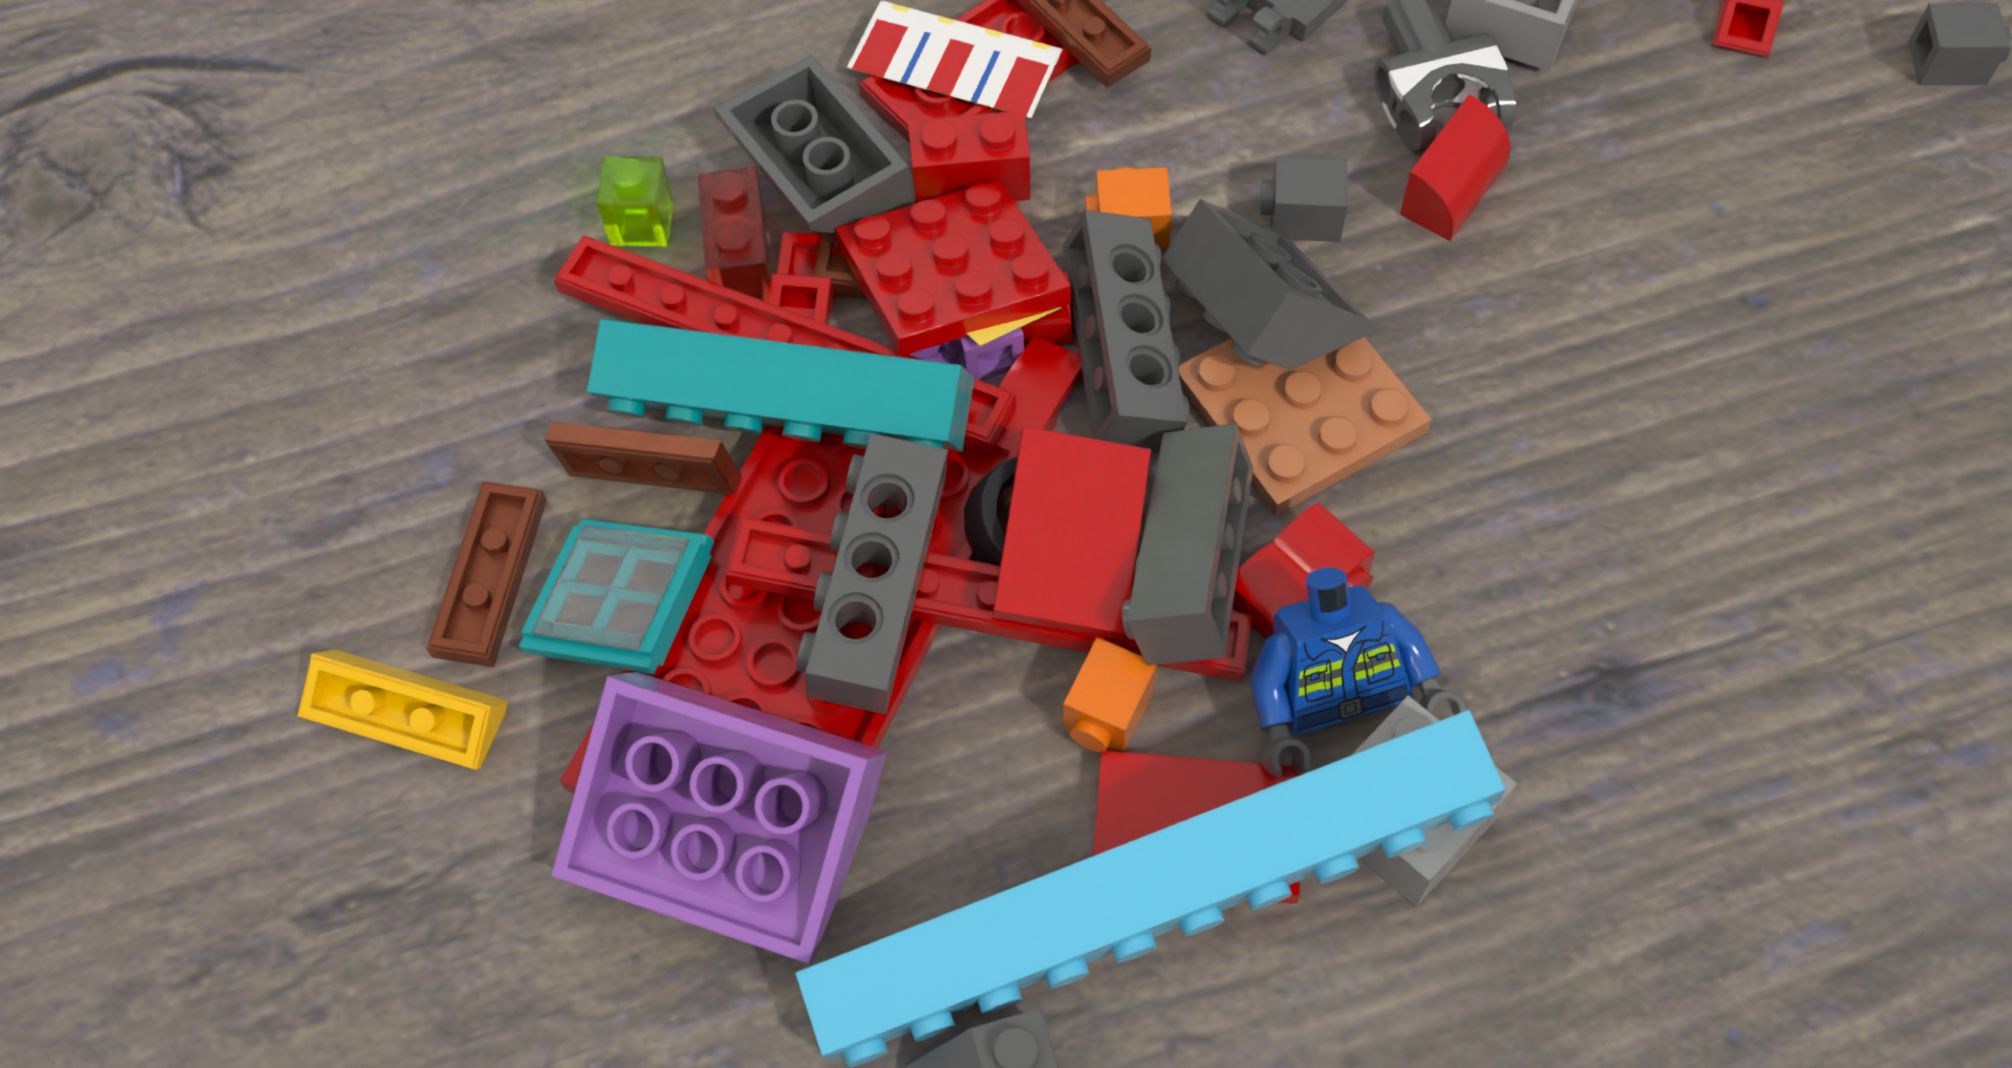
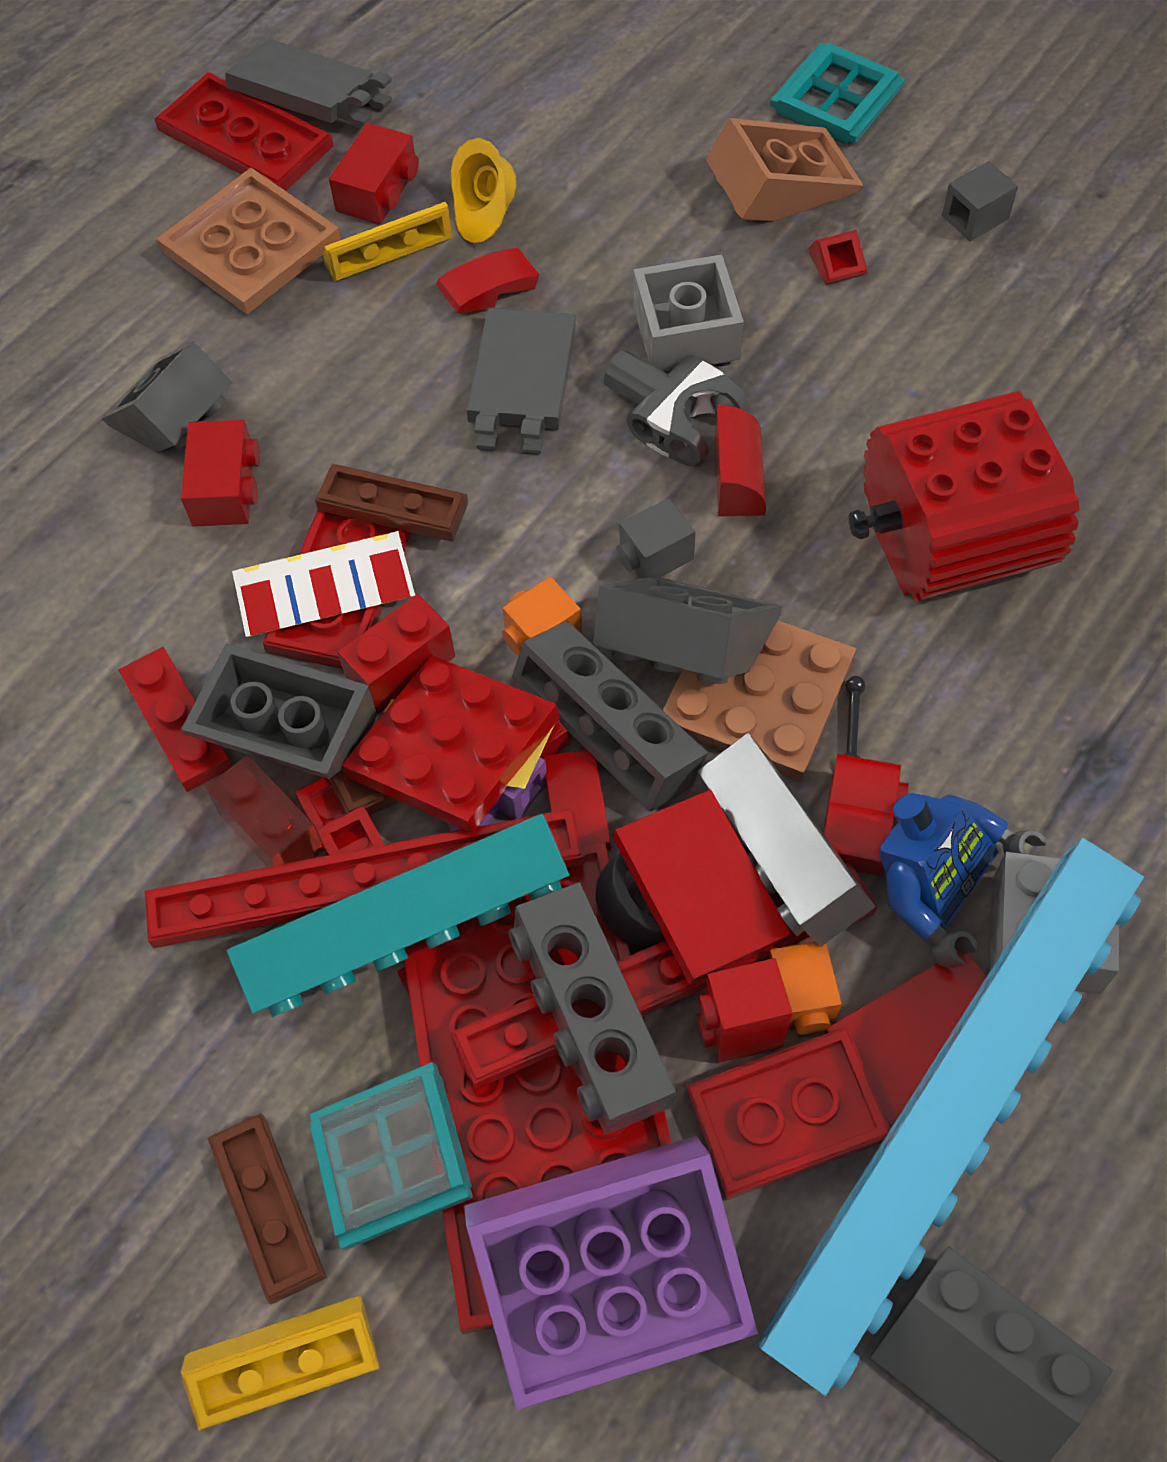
camera: 35 degrees left, 0 degrees up
copper tile [545,422,742,495] -> none
clear neon green brick [597,156,674,246] -> none
none -> red plate [118,647,233,792]
none -> red tile [686,1026,890,1200]
none -> red brick [696,958,793,1064]
none -> black hinge [845,676,866,758]
none -> red piece [848,391,1079,601]

